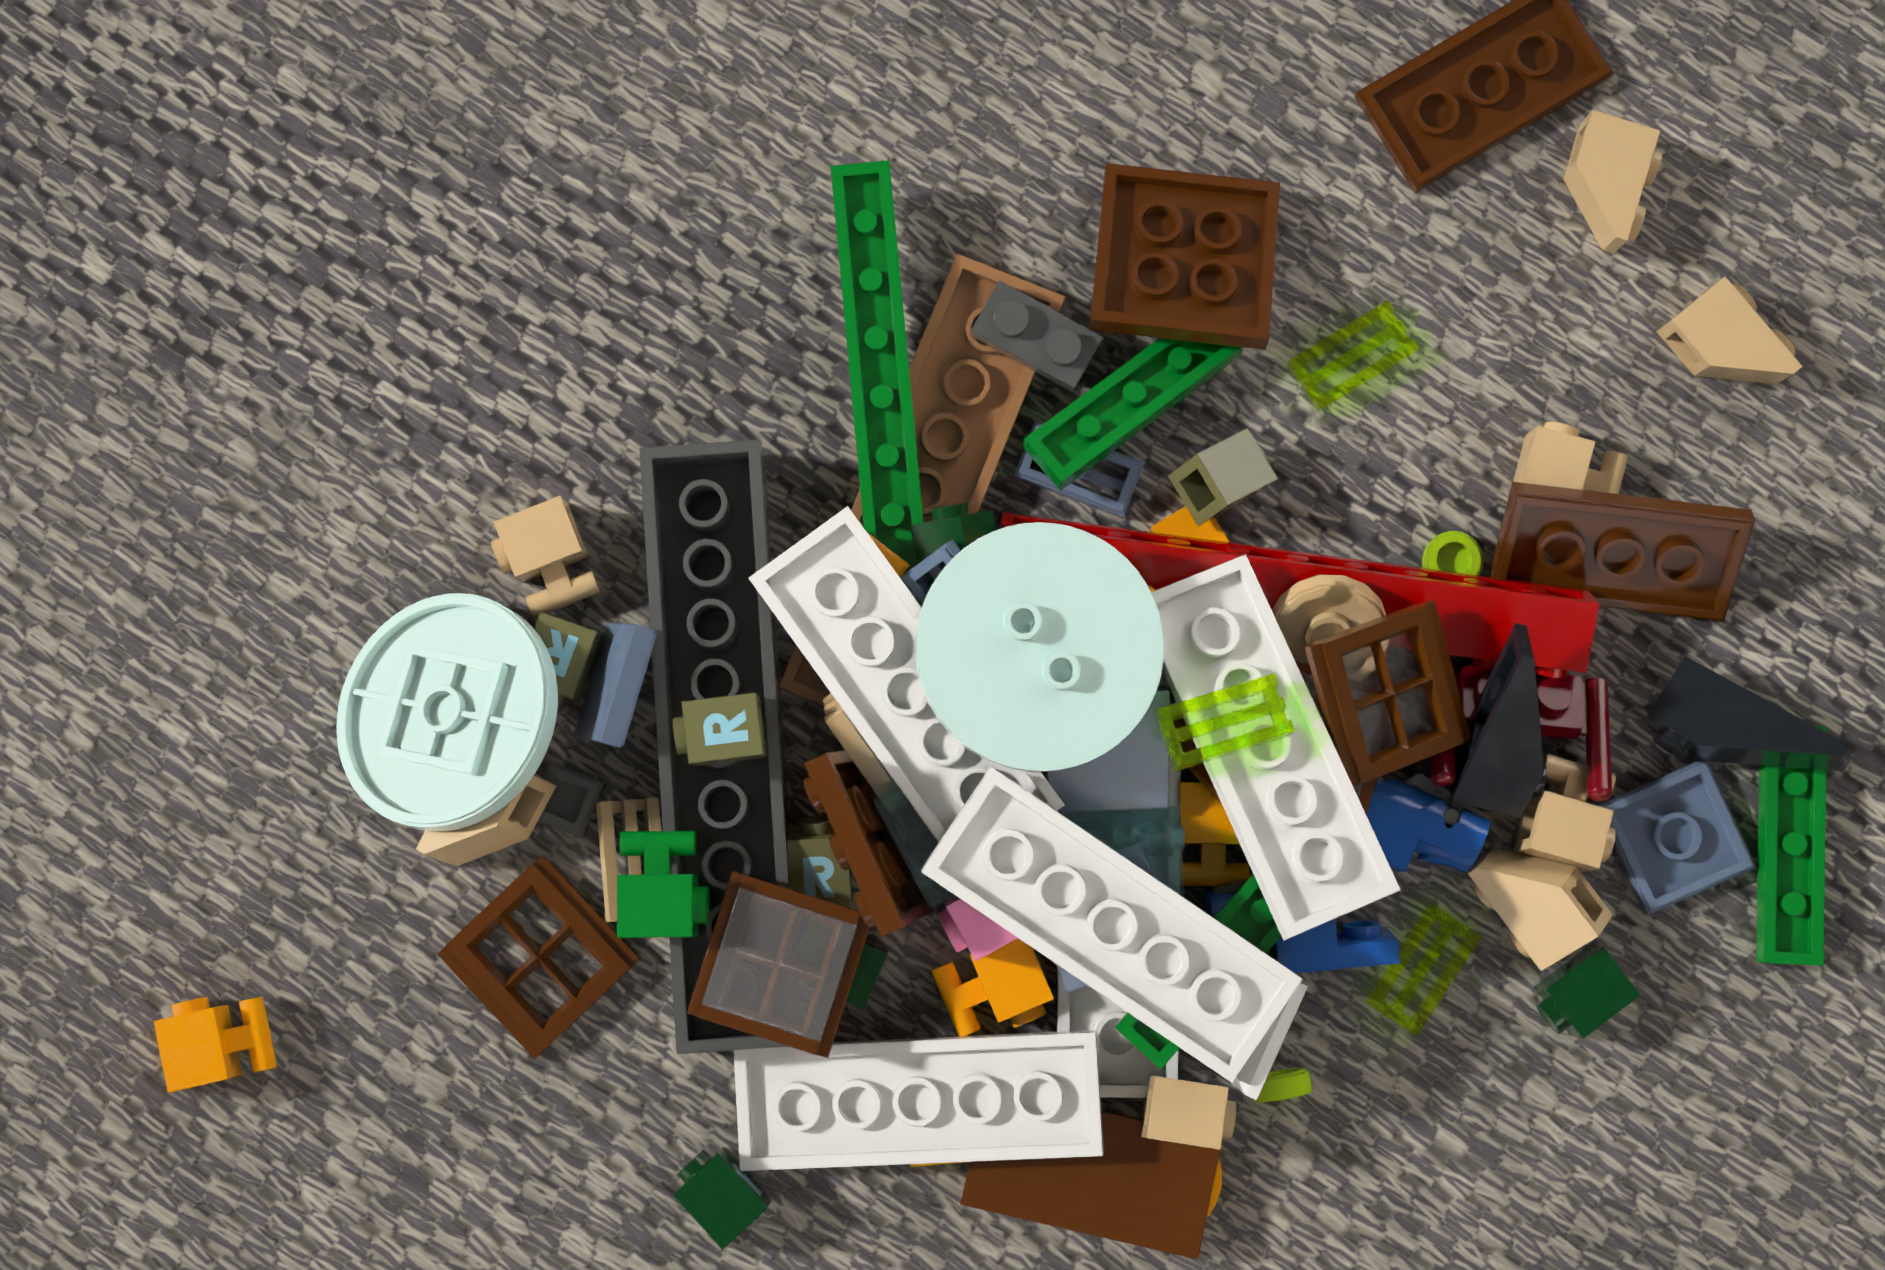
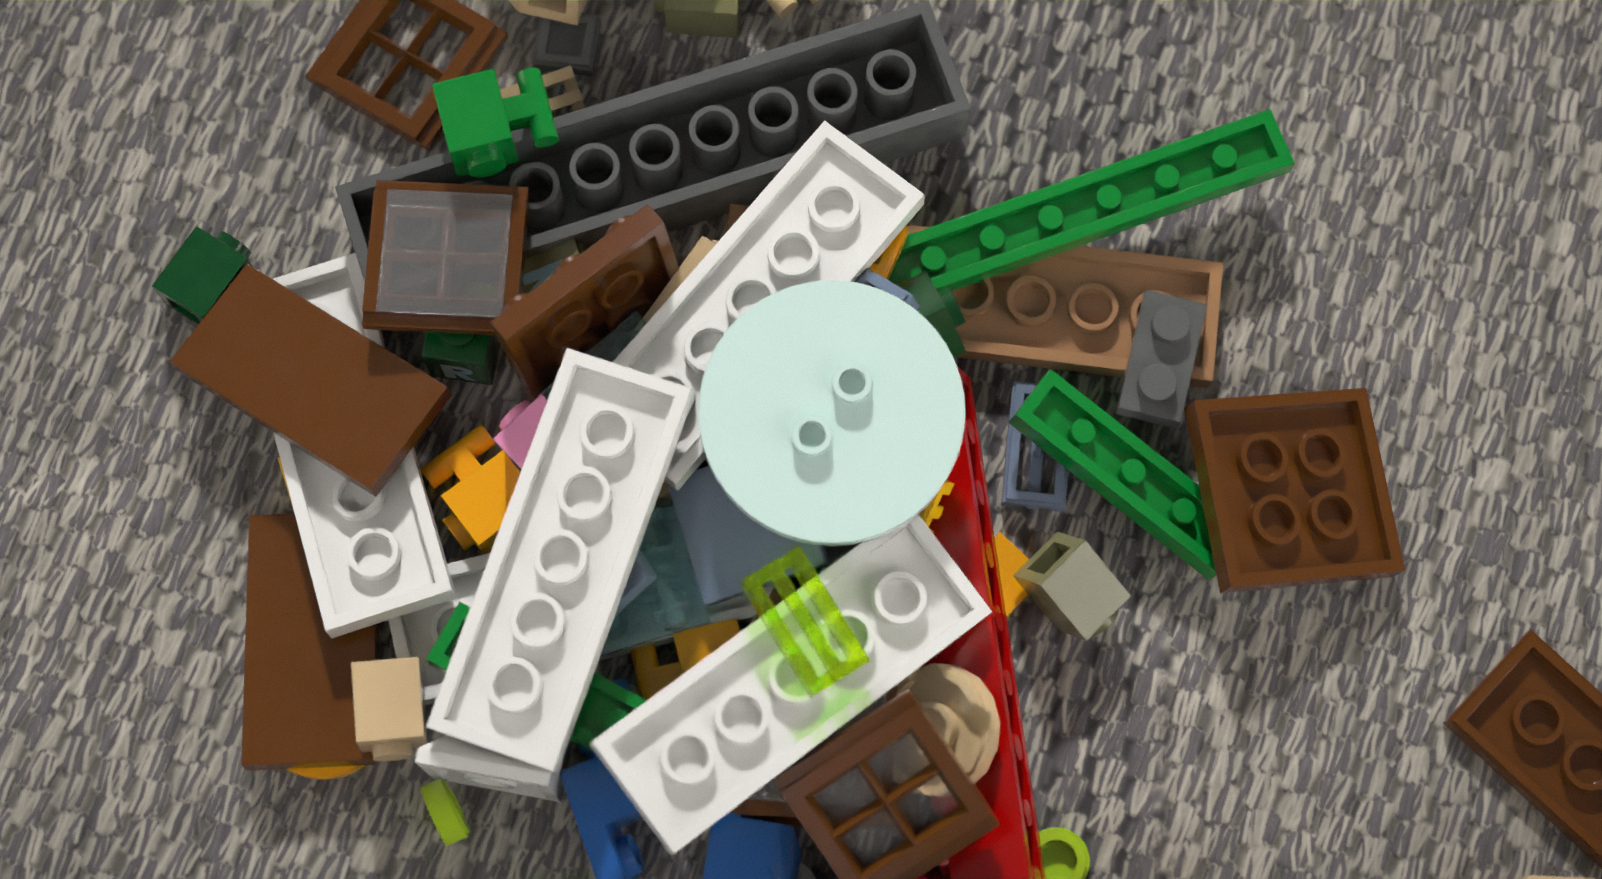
camera: 75 degrees right, 10 degrees down
sand blue tile [573,623,657,748] -> none
olive brick [673,693,767,766] -> none
clear neon green tile [1287,300,1419,412] -> none
none -> reddish brown tile [170,264,452,497]

